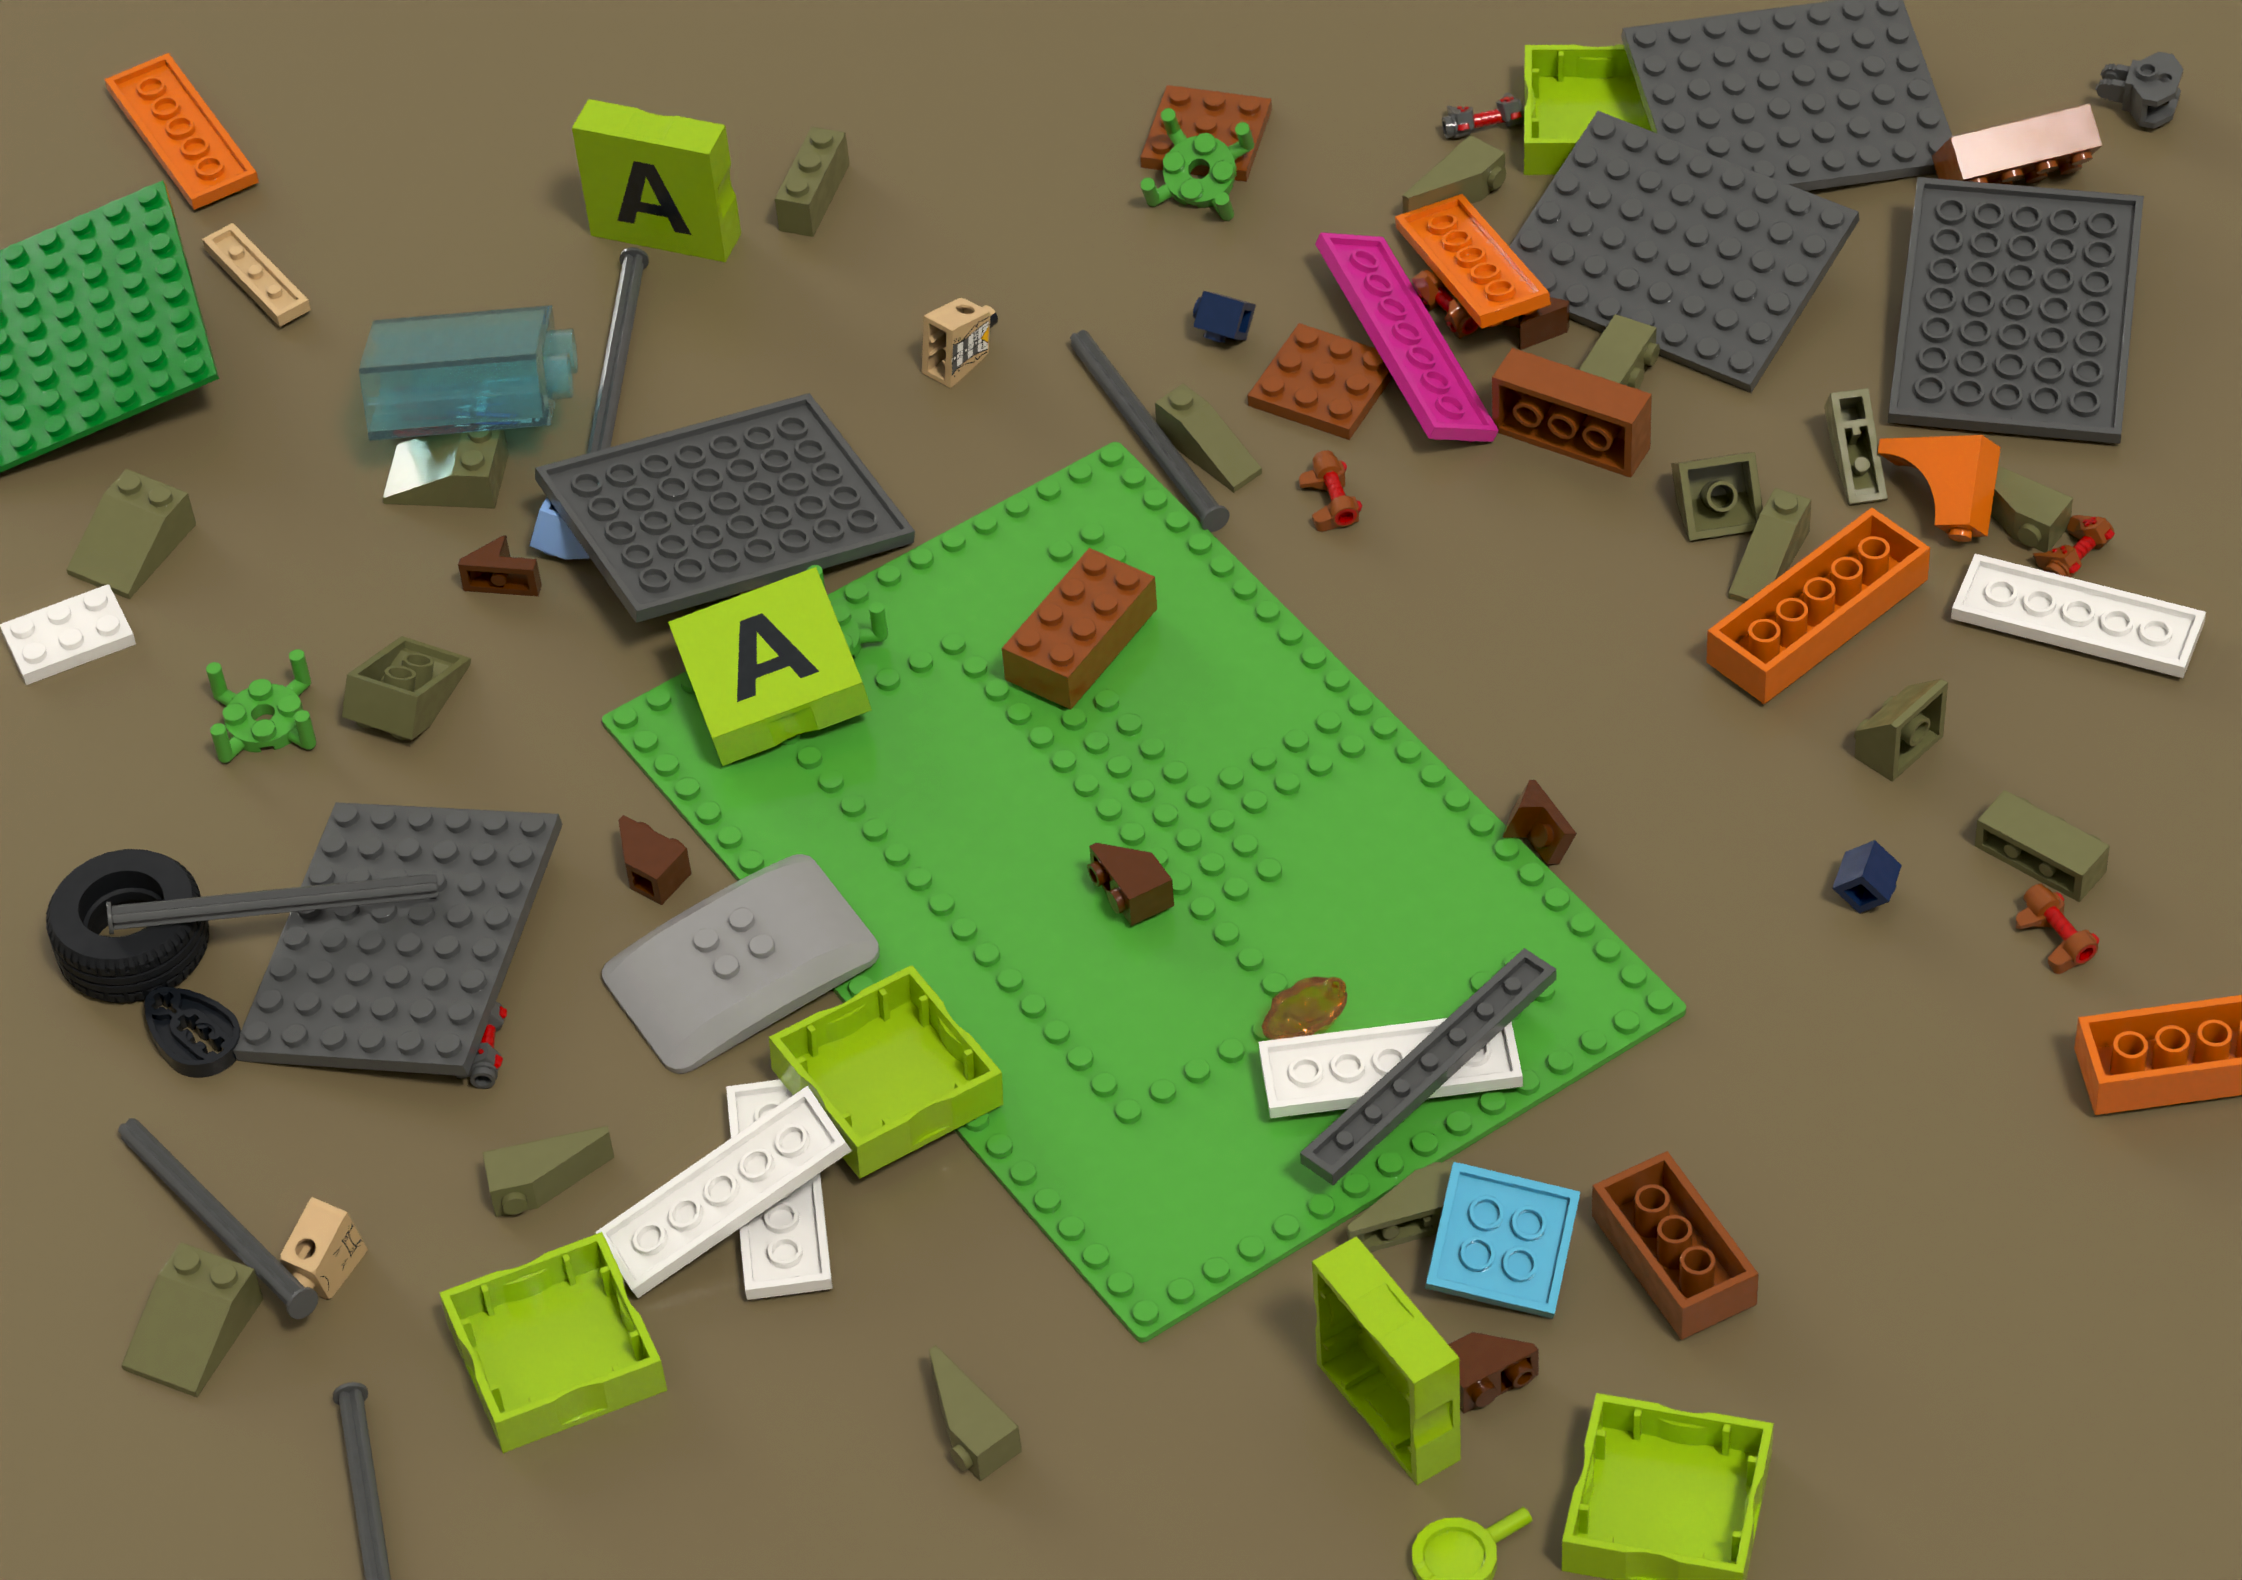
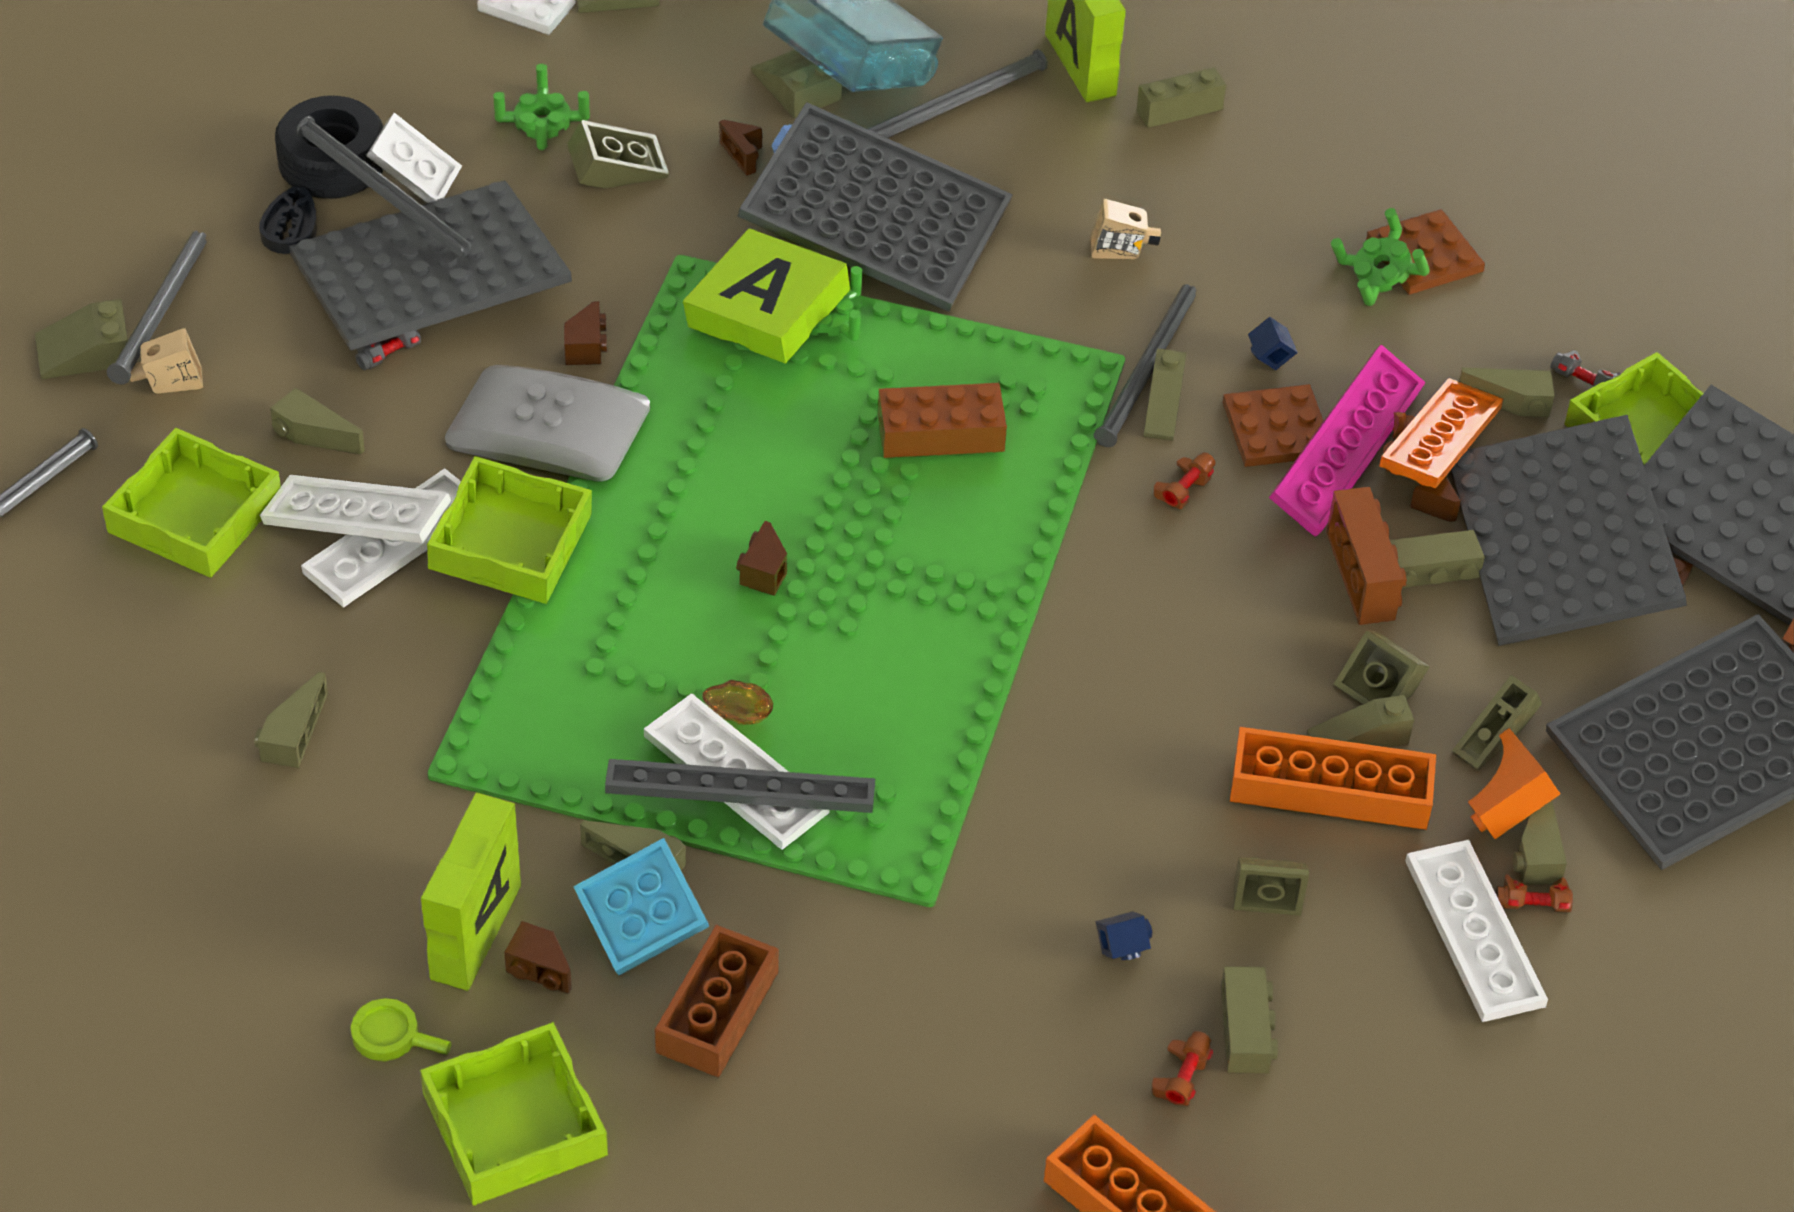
camera: 45 degrees right, 0 degrees up
reddish brown slope [1503,780,1577,864] -> none
none -> white plate [366,113,462,203]

